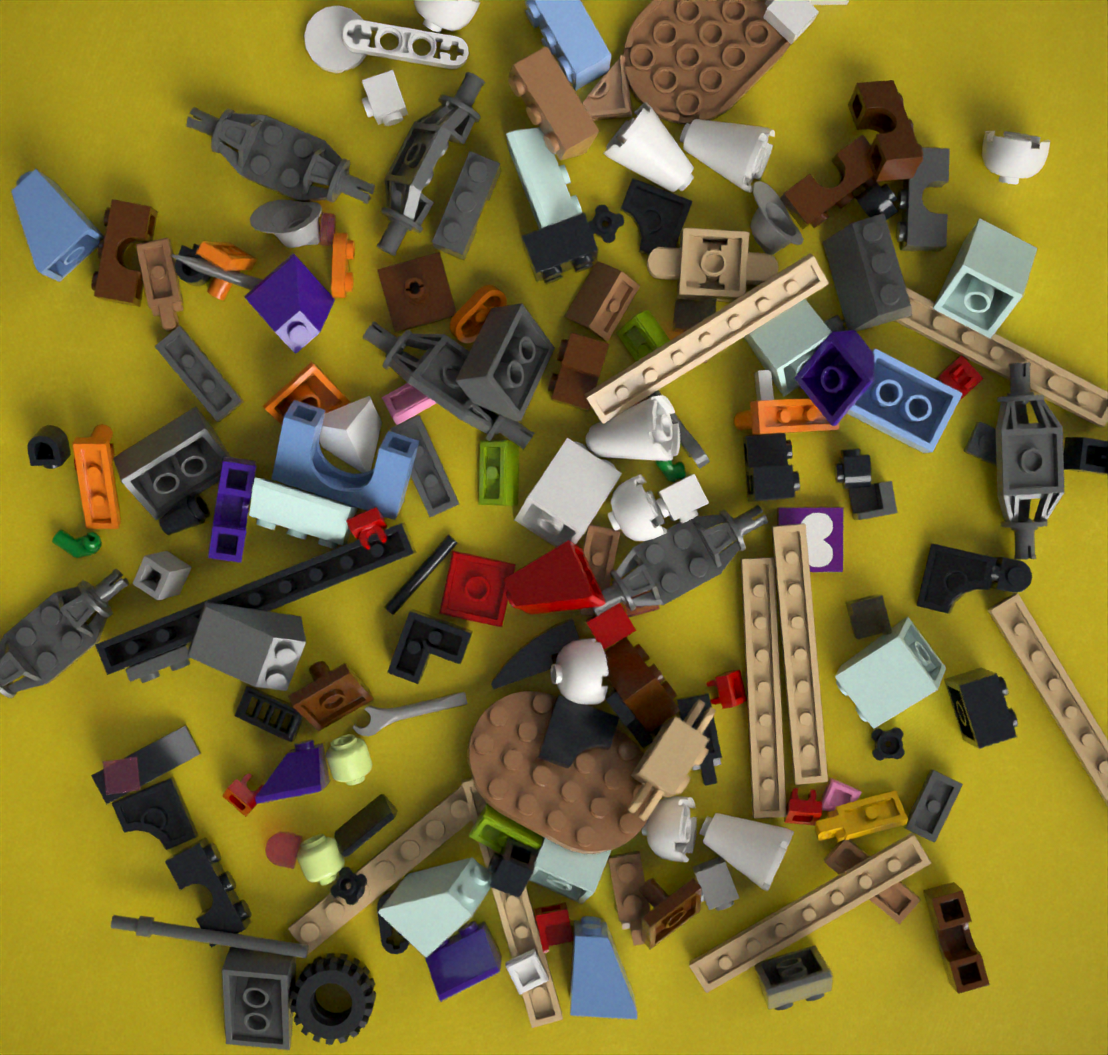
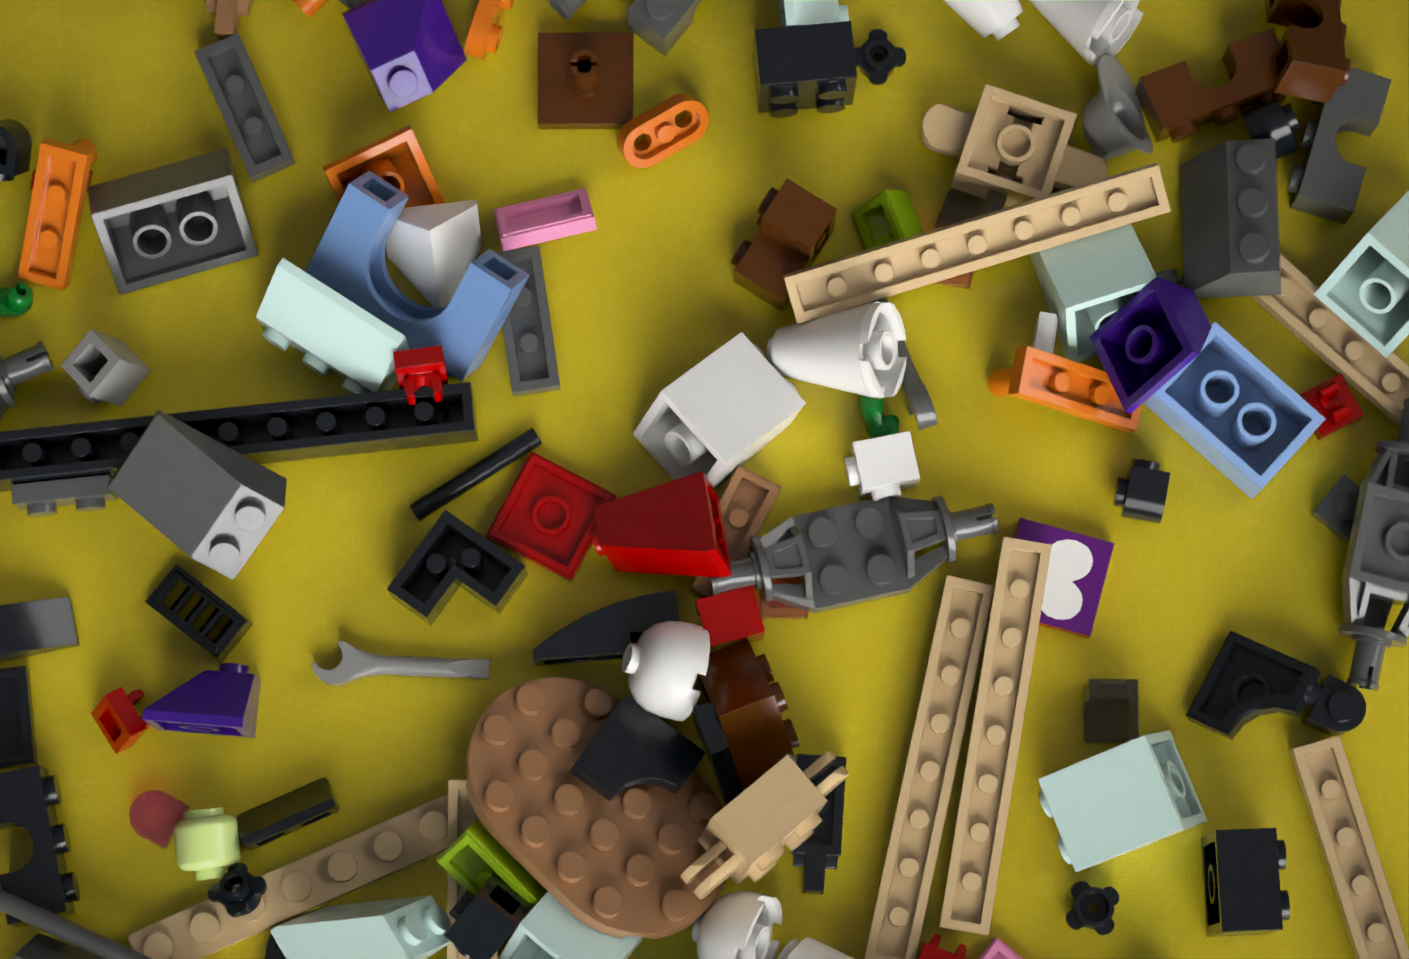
camera: 10 degrees right, 10 degrees down
black cone [159,494,210,536] -> none
dark purple arch [208,456,256,563] -> none
reddish brown tile [288,661,374,732] -> none
yellowish green head [326,734,373,785] -> none
dark grey plate [363,321,535,450] -> none
dark grey slope [455,303,555,421] -> none
lime slope [478,440,519,506] -> none
medium nougat panel [564,261,640,341] -> none
white cylinder [608,474,667,541] -> none
black tile [621,178,693,255] -> none
red tile [706,669,747,709] -> none
black brick [743,433,800,501] -> none
dark grey panel [848,481,897,520] -> none

